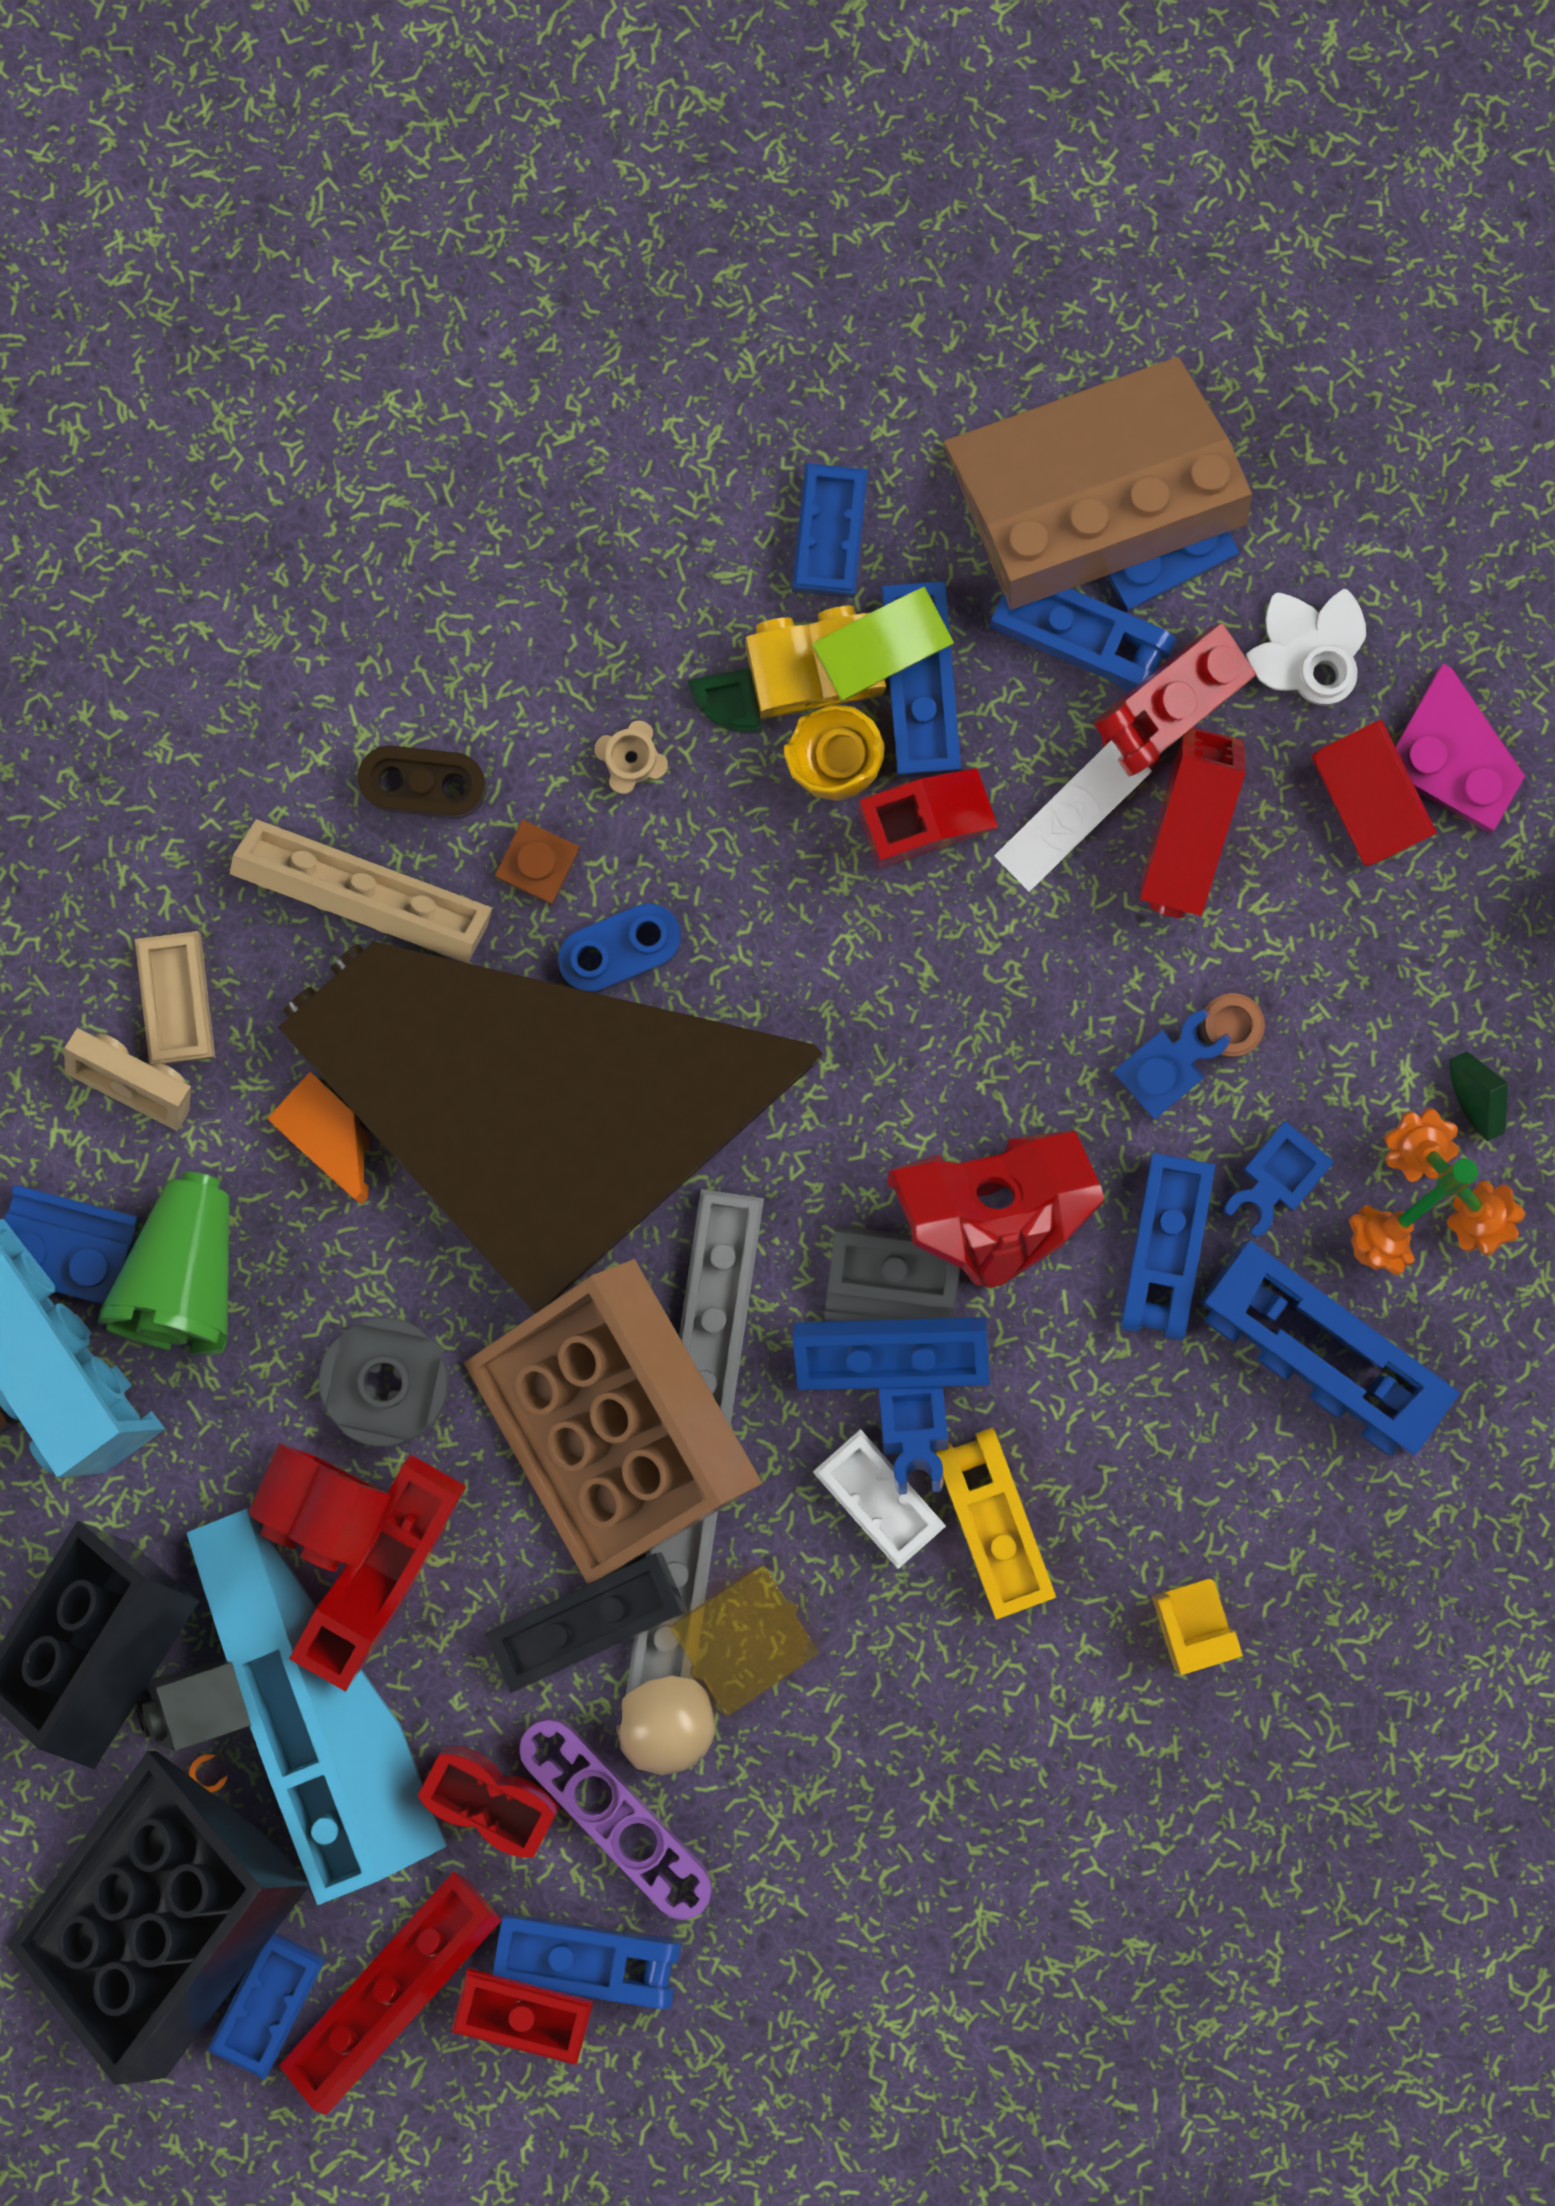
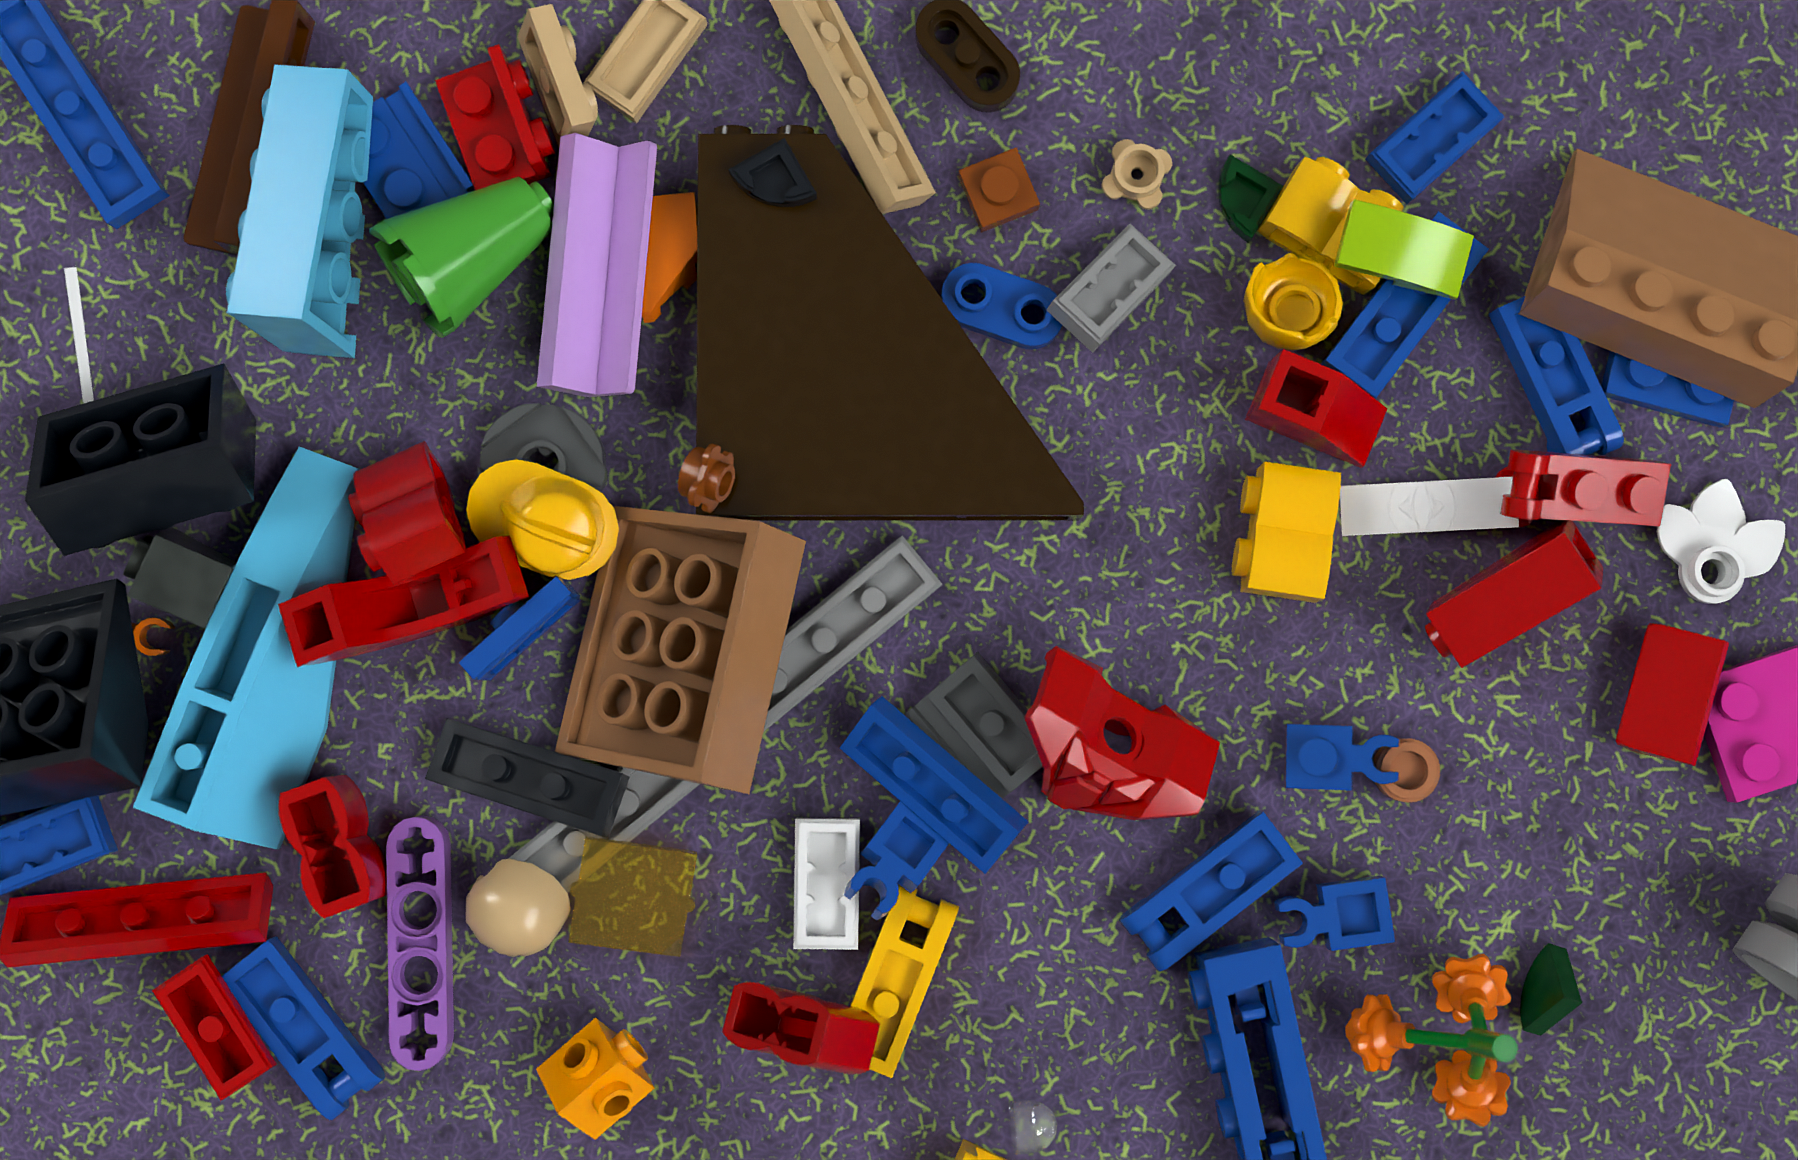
camera: 40 degrees right, 0 degrees up
none -> red bracket [435,44,555,190]
none -> blue plate [459,576,581,681]
none -> yellow piece [466,459,619,580]
none -> light orange brick [536,1017,655,1140]
none -> lavender panel [537,133,657,397]
none -> dark orange plate [678,443,735,513]
none -> red brick [722,982,880,1074]
none -> black tile [728,138,817,207]
none -> clear hinge [1009,1100,1057,1155]
none -> light grey plate [1047,224,1176,353]
none -> yellow brick [1232,462,1341,603]

